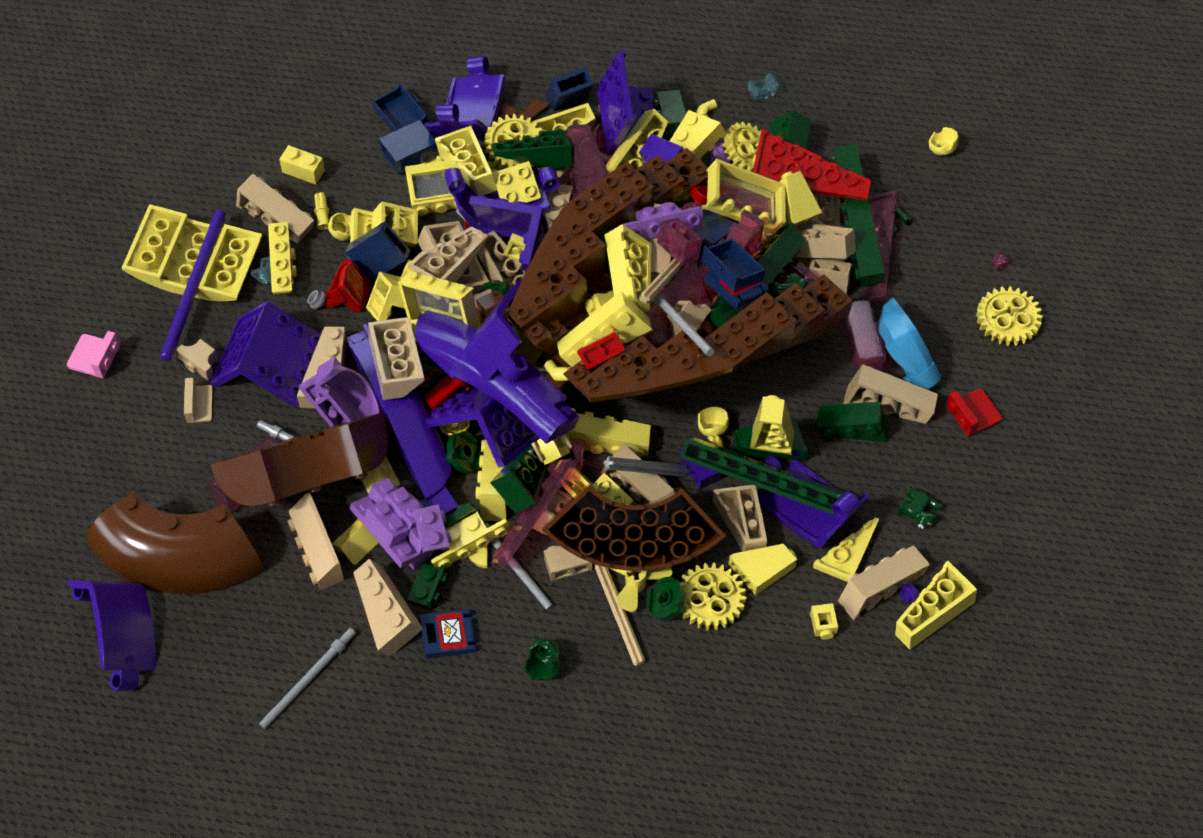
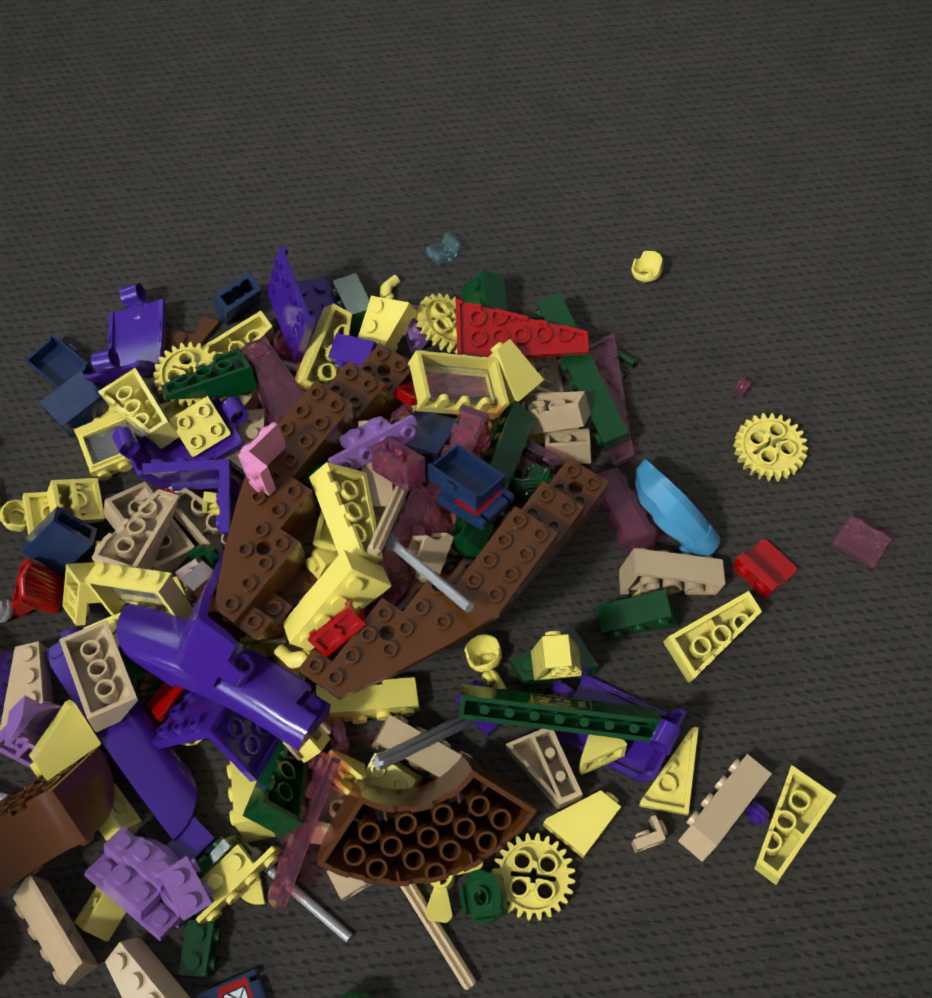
camera: 10 degrees left, 5 degrees up
dark green plate [446,431,482,474] -> none
light yellow brick [810,603,838,640] -> none
dark green animal [897,486,943,529] -> none
none -> light yellow slope [29,699,101,781]
none -> bright pink bracket [238,422,286,496]
none -> light yellow tile [313,511,337,552]
none -> light yellow slope [579,735,627,775]
none -> tan bracket [631,815,667,853]
none -> light yellow wedge [663,591,762,683]
none -> clear pink bracket [832,516,892,569]

